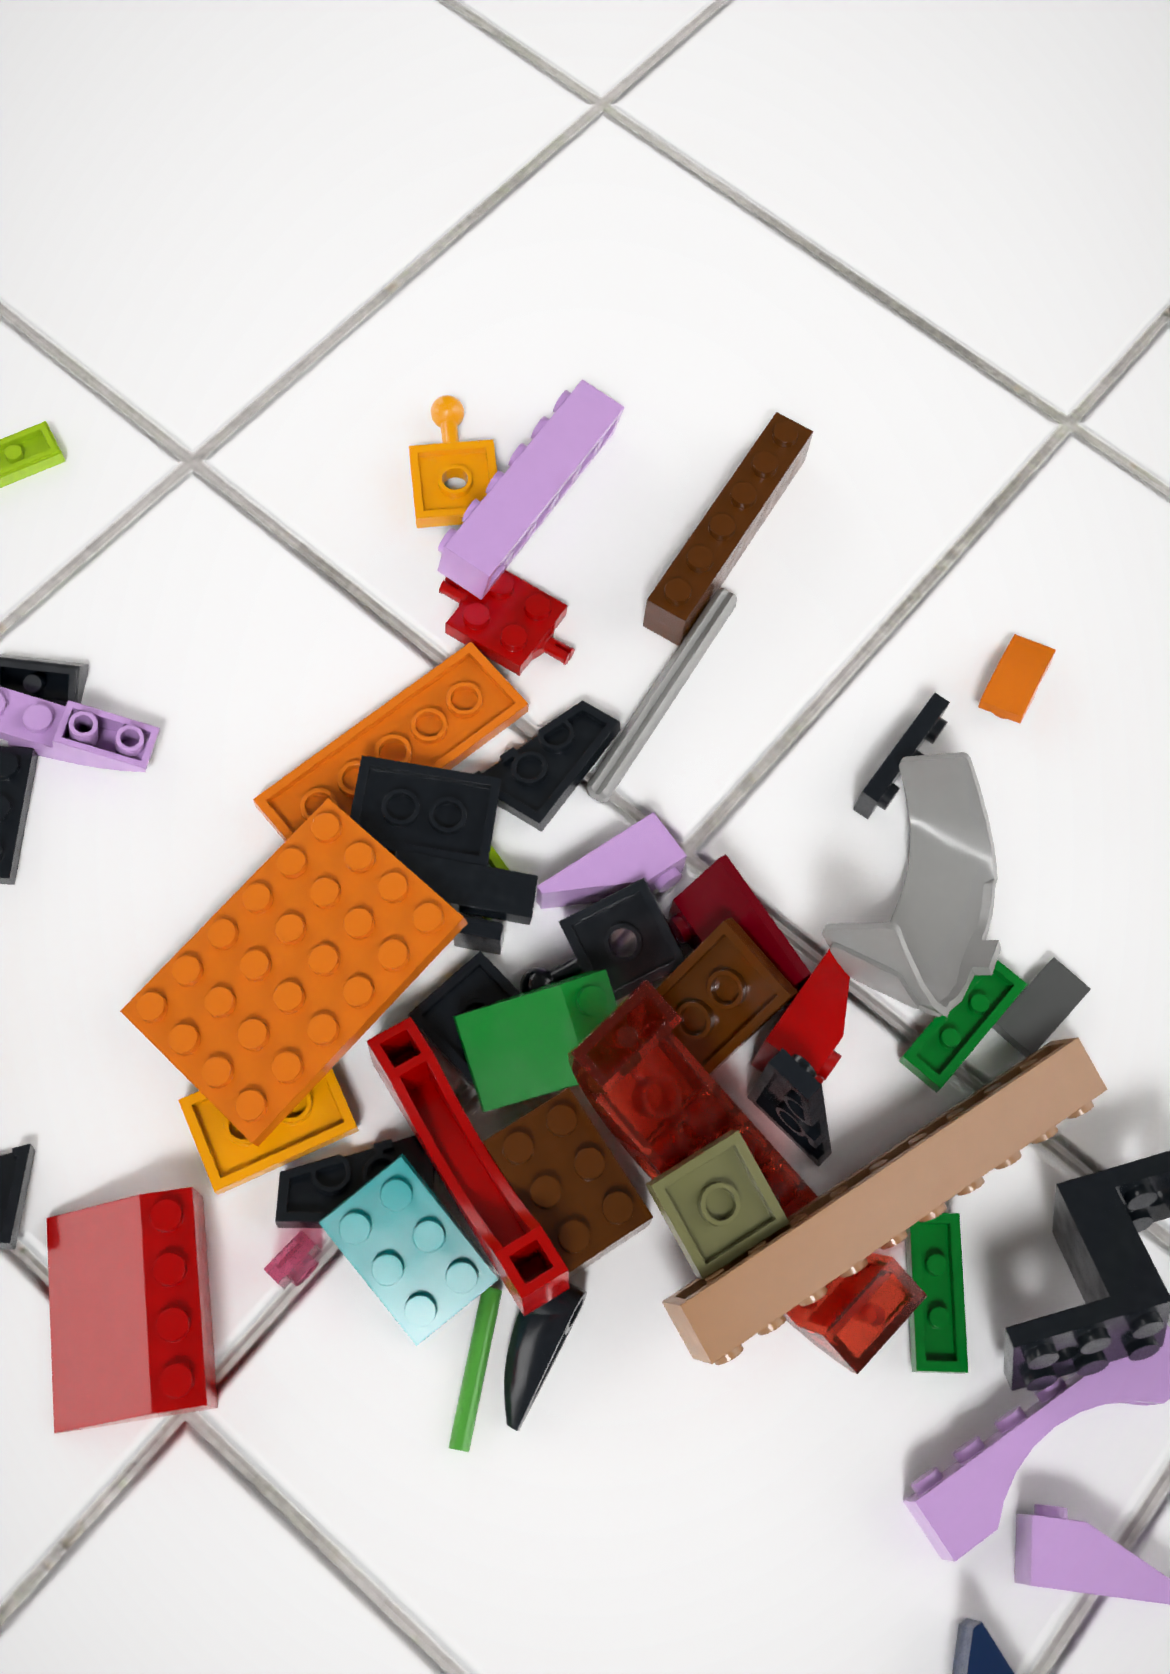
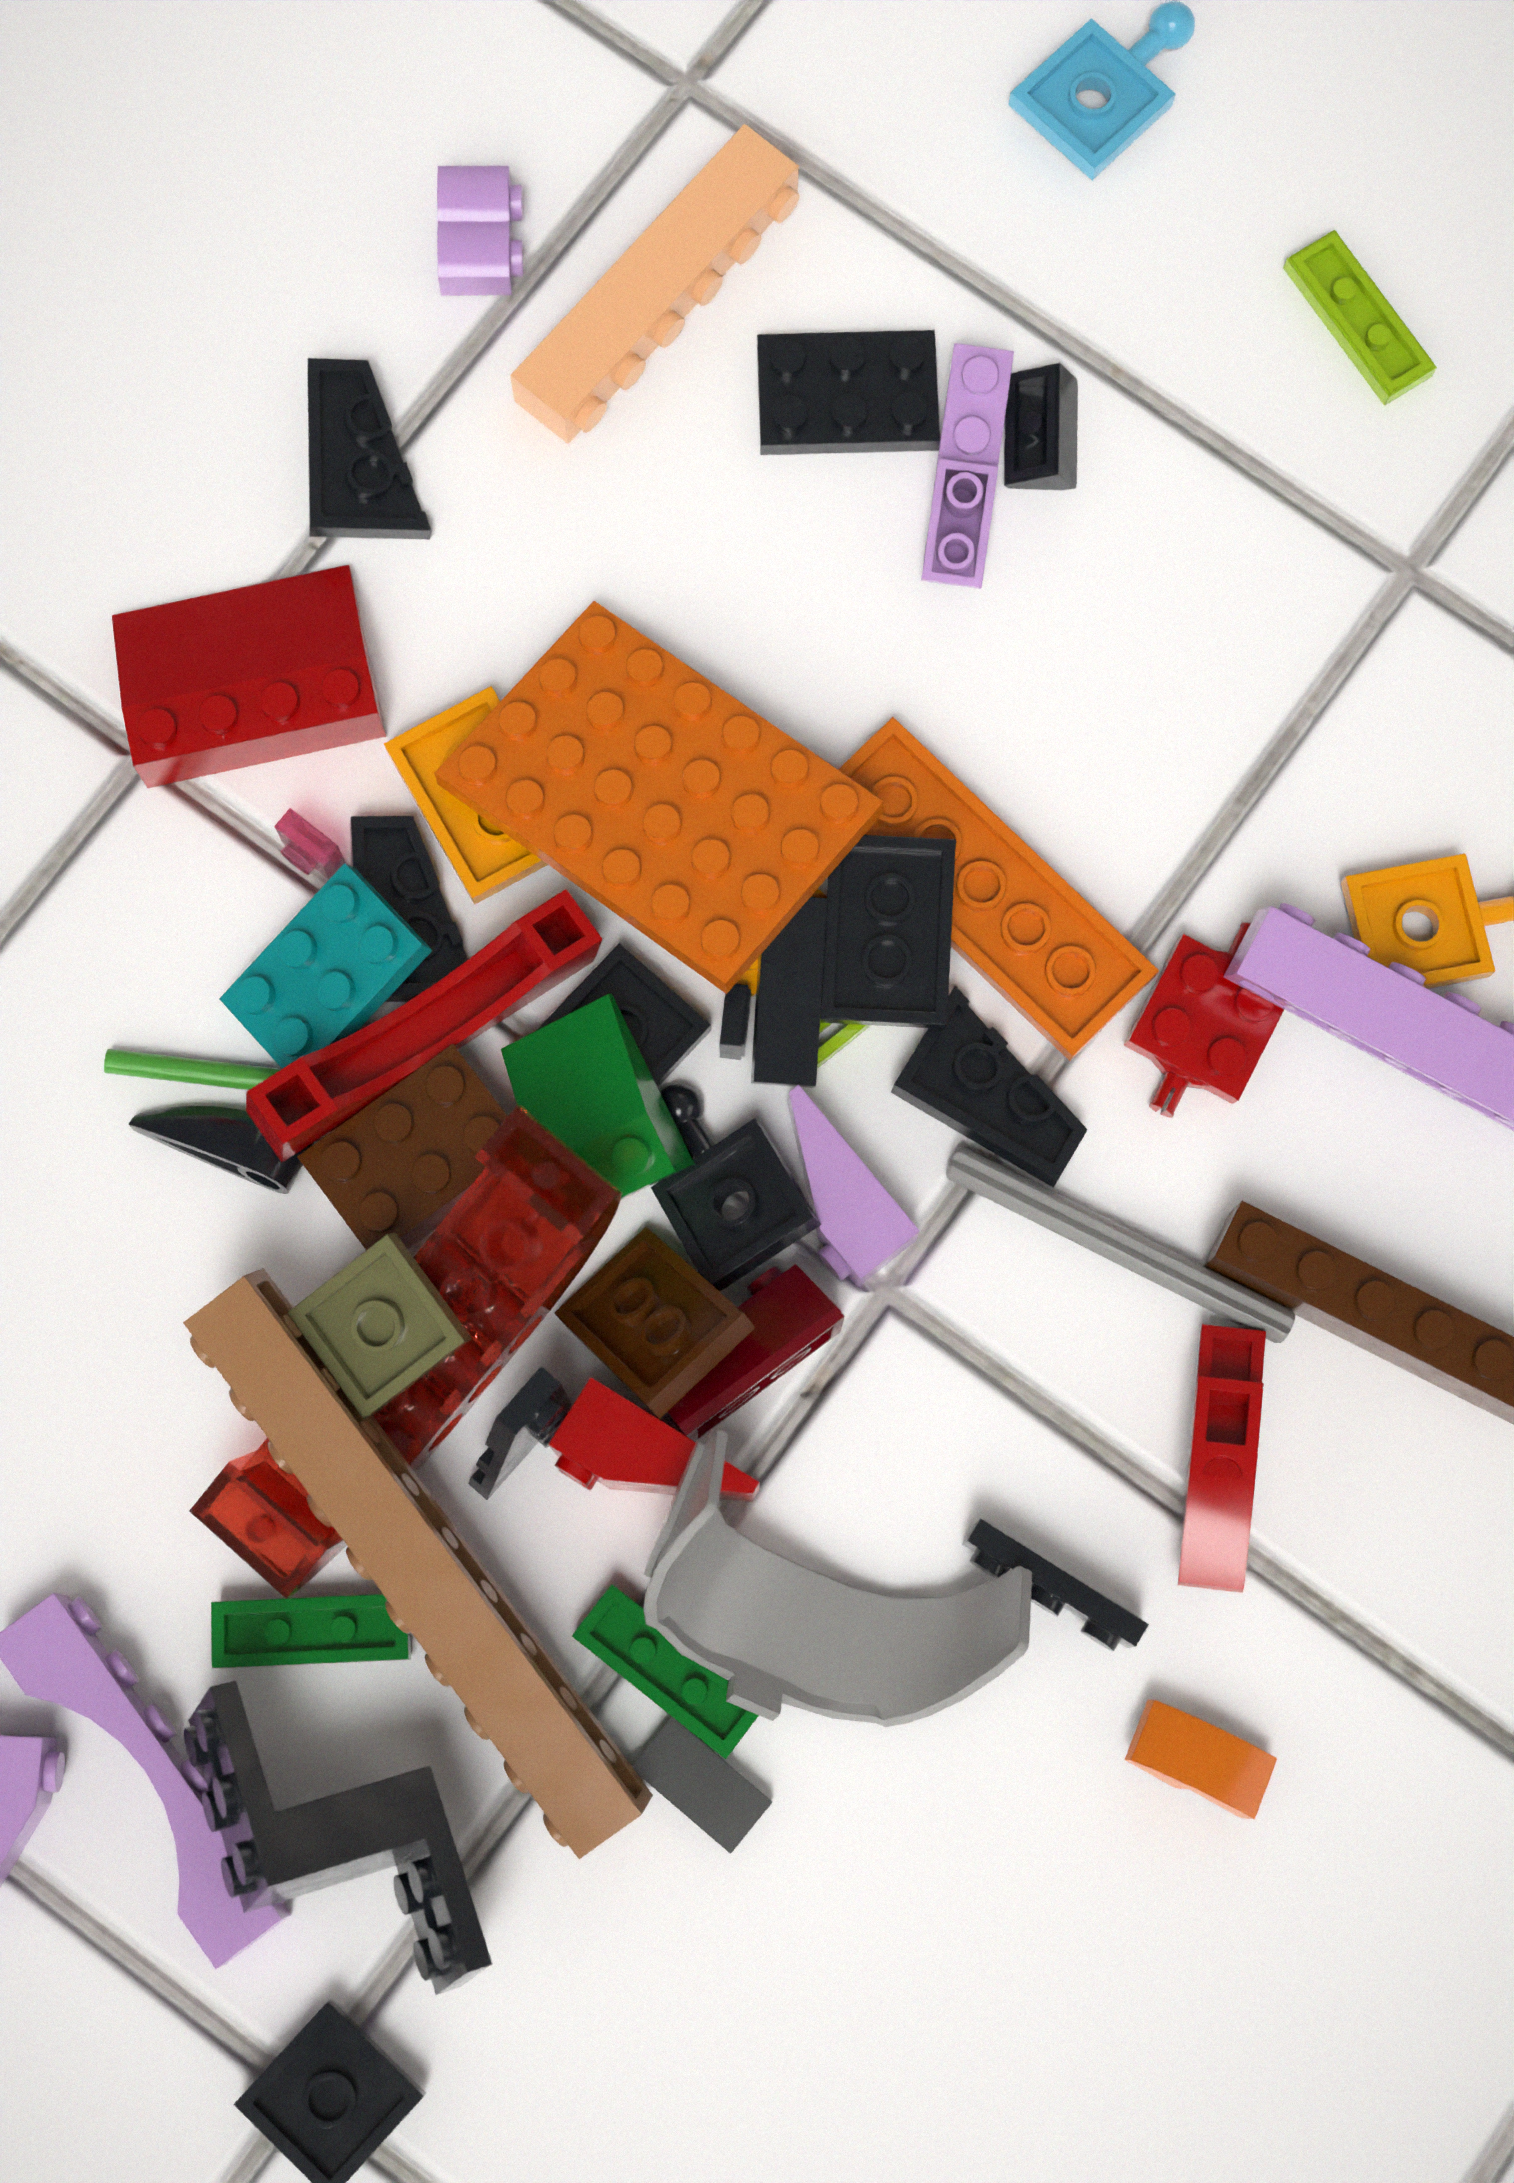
camera: 90 degrees right, 10 degrees up
none -> red slope [1177,1324,1266,1593]

